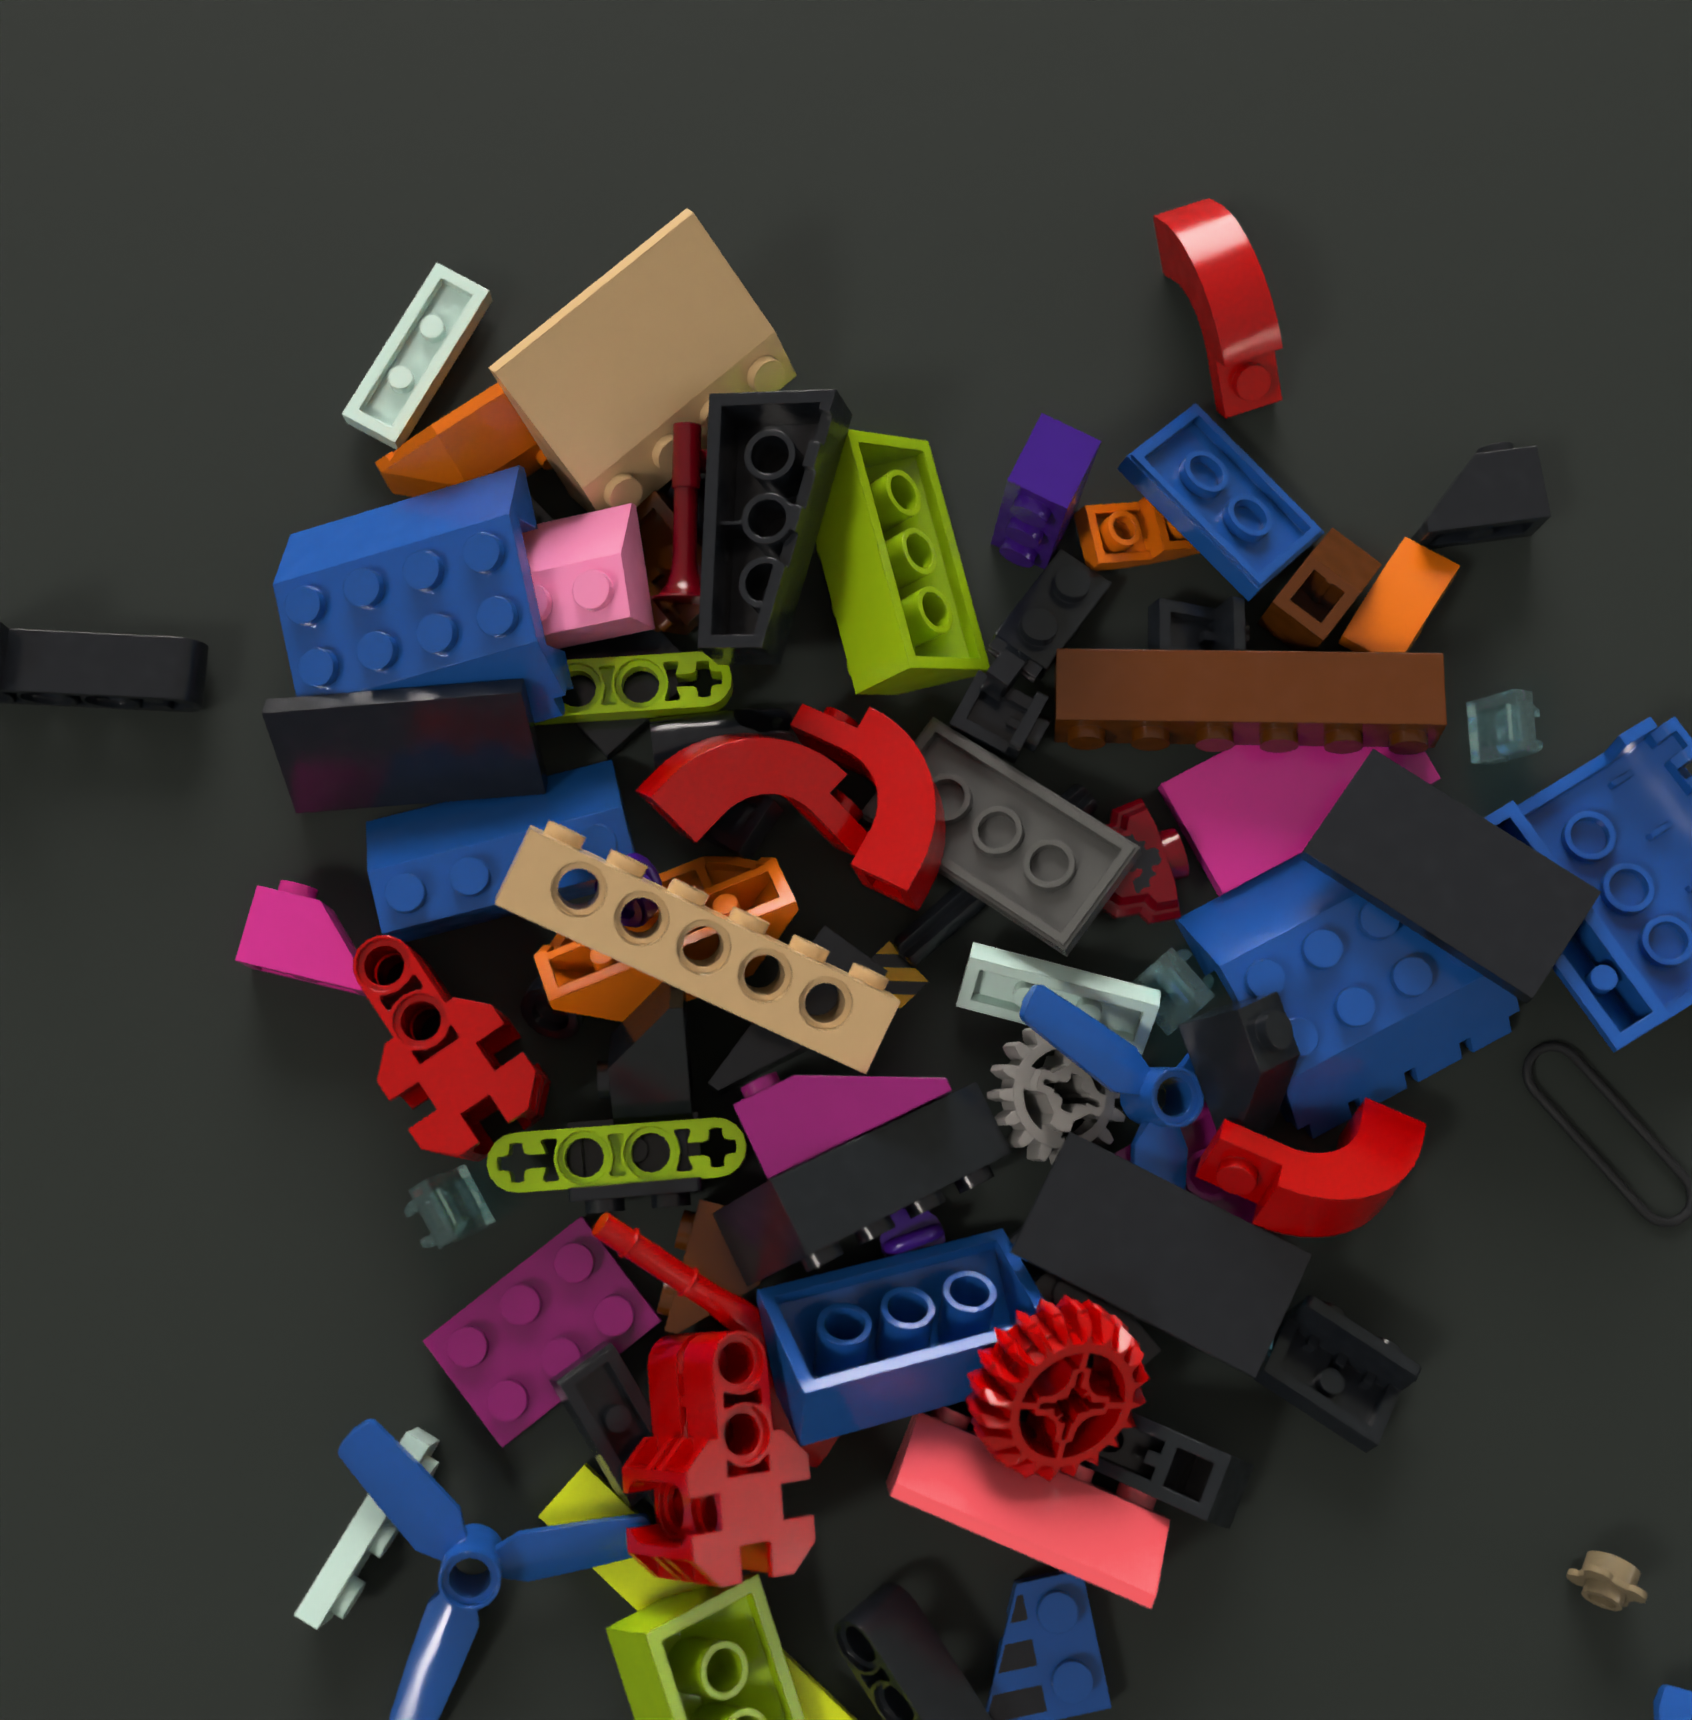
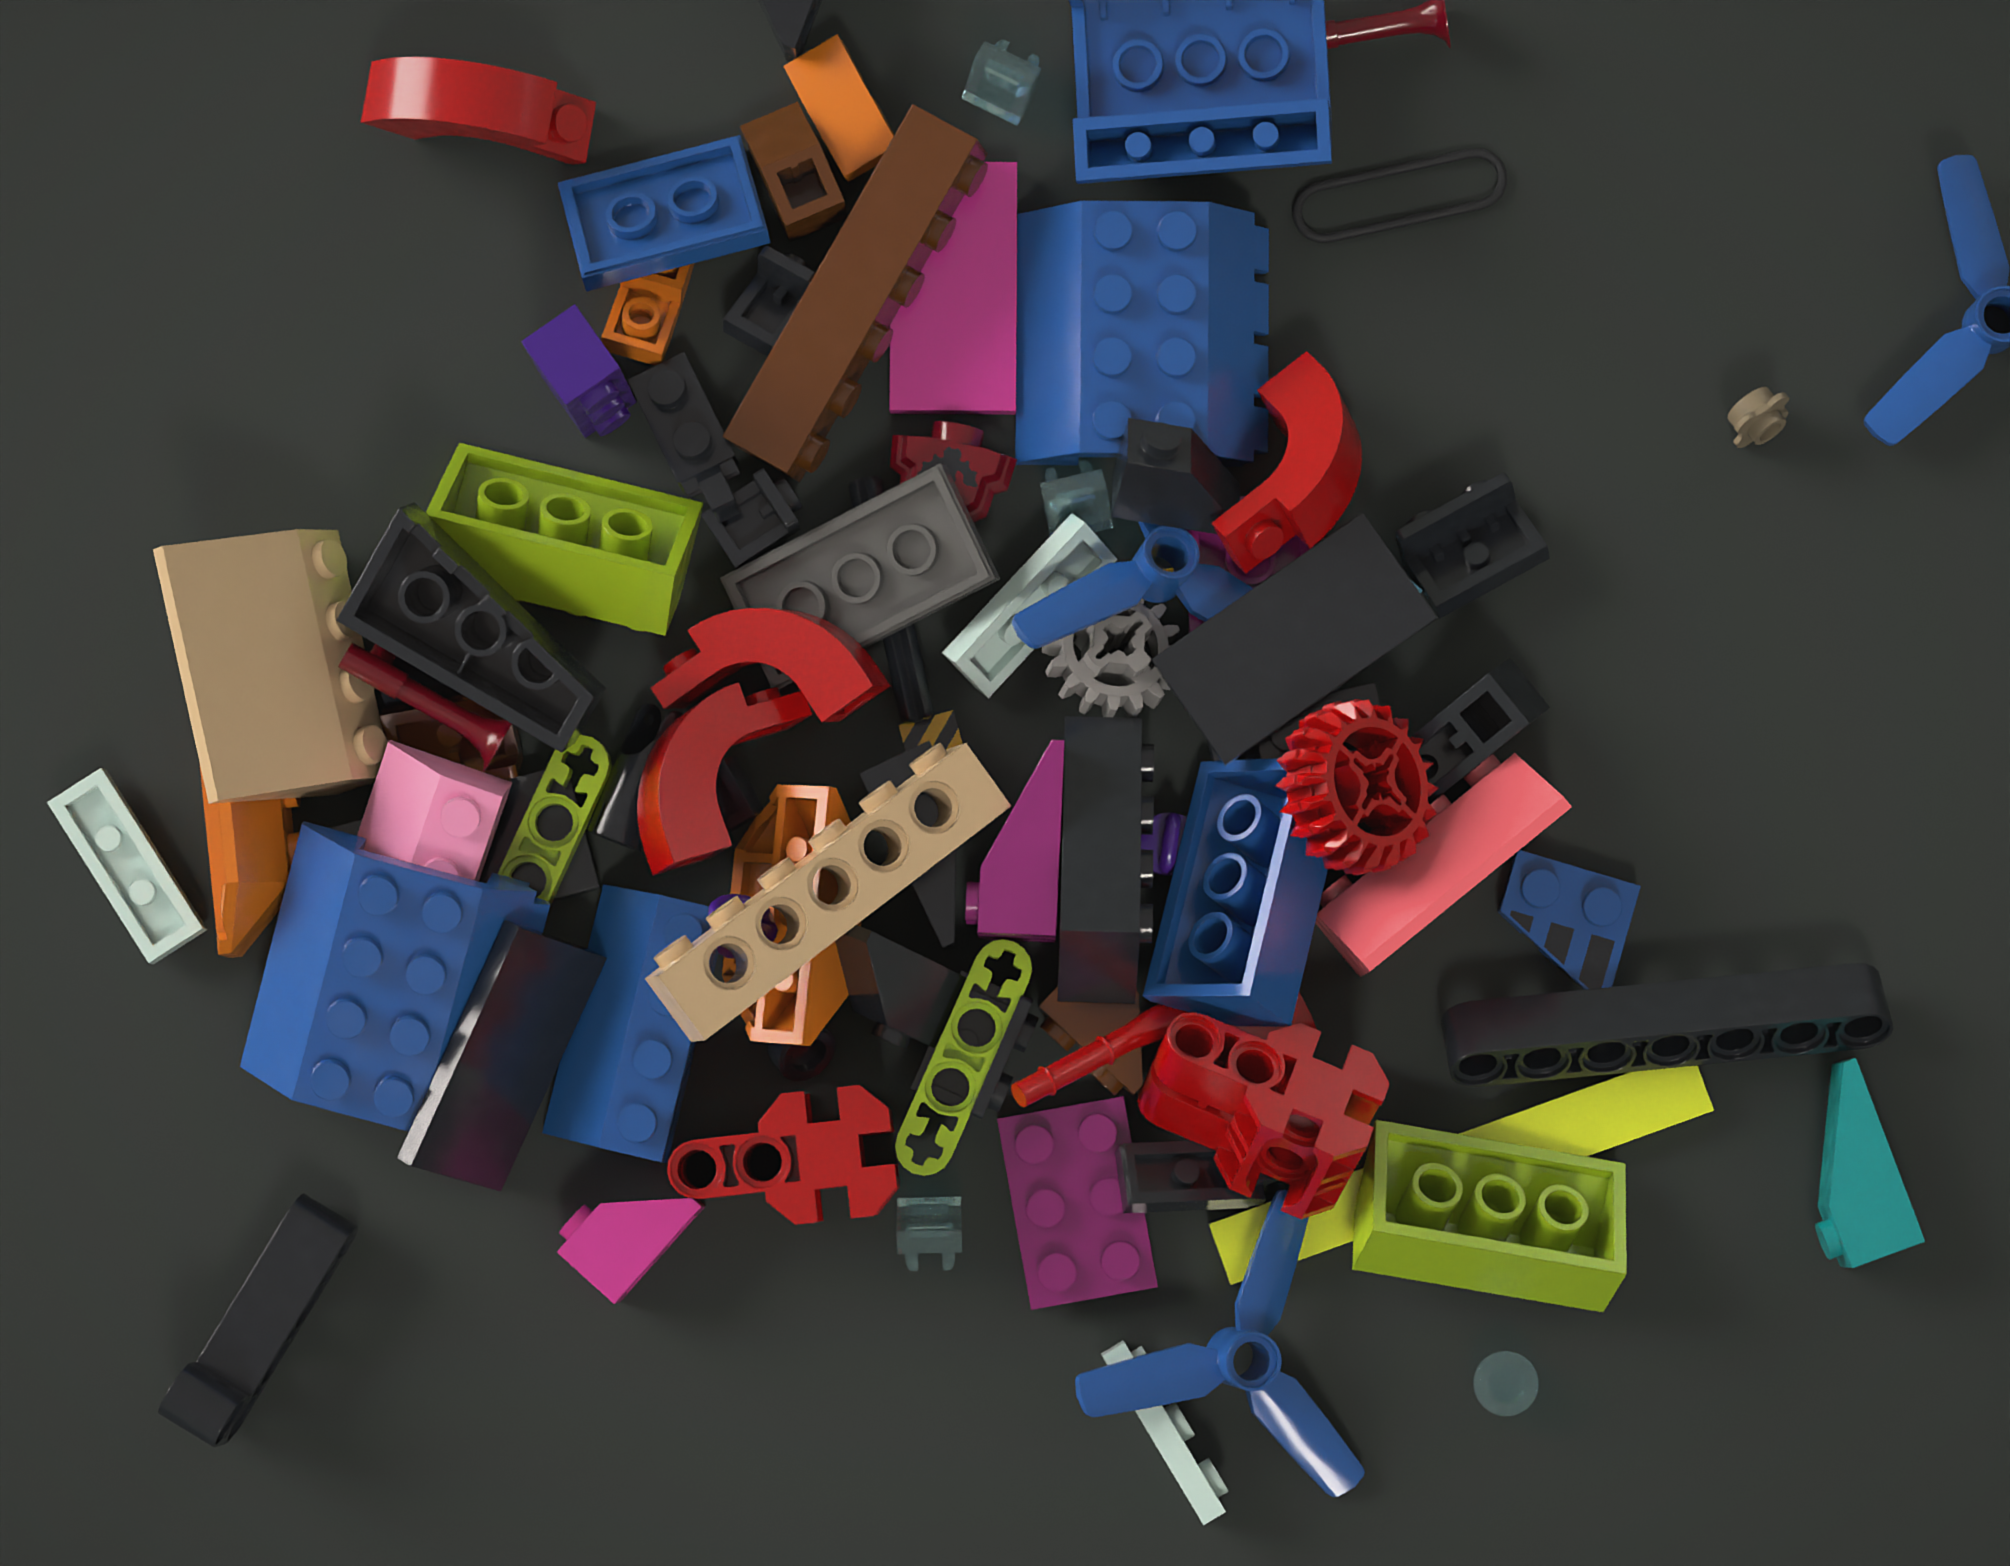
camera: 55 degrees left, 5 degrees up
black tile [1300,749,1601,1003] -> none

